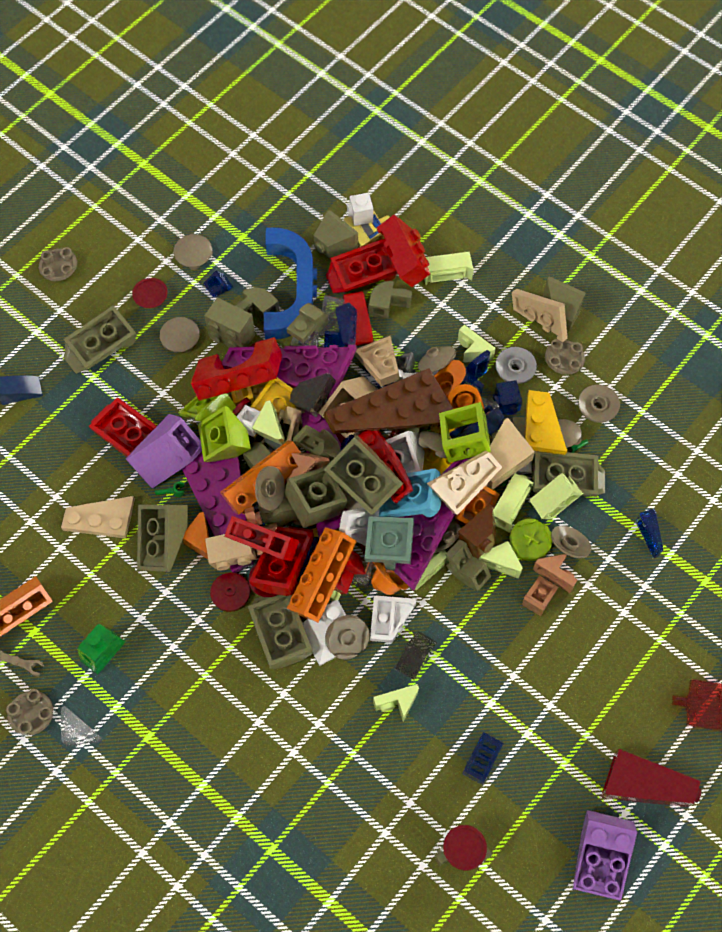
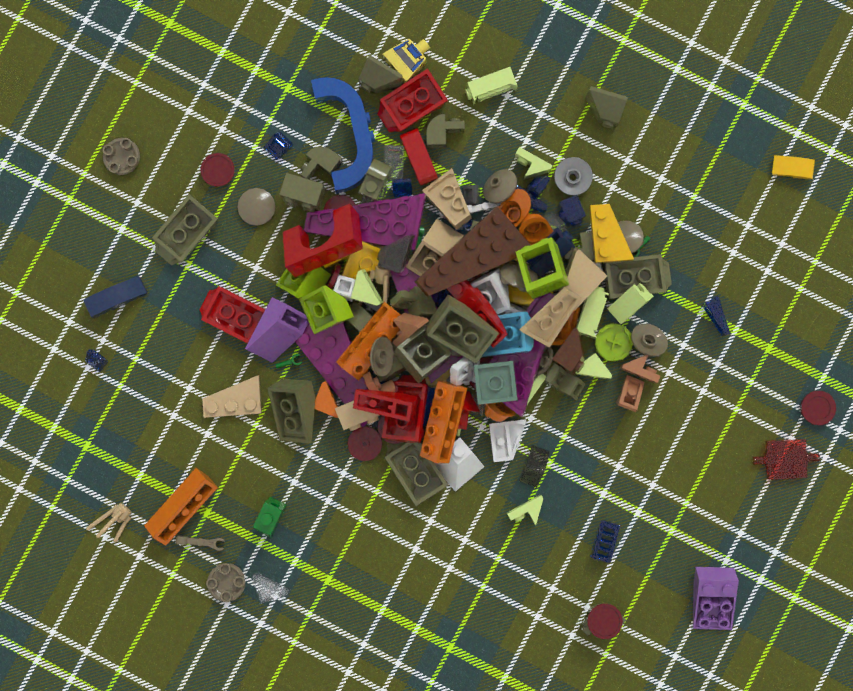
camera: 10 degrees left, 20 degrees up
dark tan dish [173,234,213,270] -> none
dark tan tile [325,615,370,659] -> none
clear blue slope [335,303,357,347] -> none
white brick [347,193,373,226] -> none
red wedge [376,214,430,287] -> none
tan wing [512,289,567,342] -> none
dark tan dish [545,339,585,374] -> none
dark tan dish [578,385,620,423] -> none
dark red slope [601,749,702,807] -> none

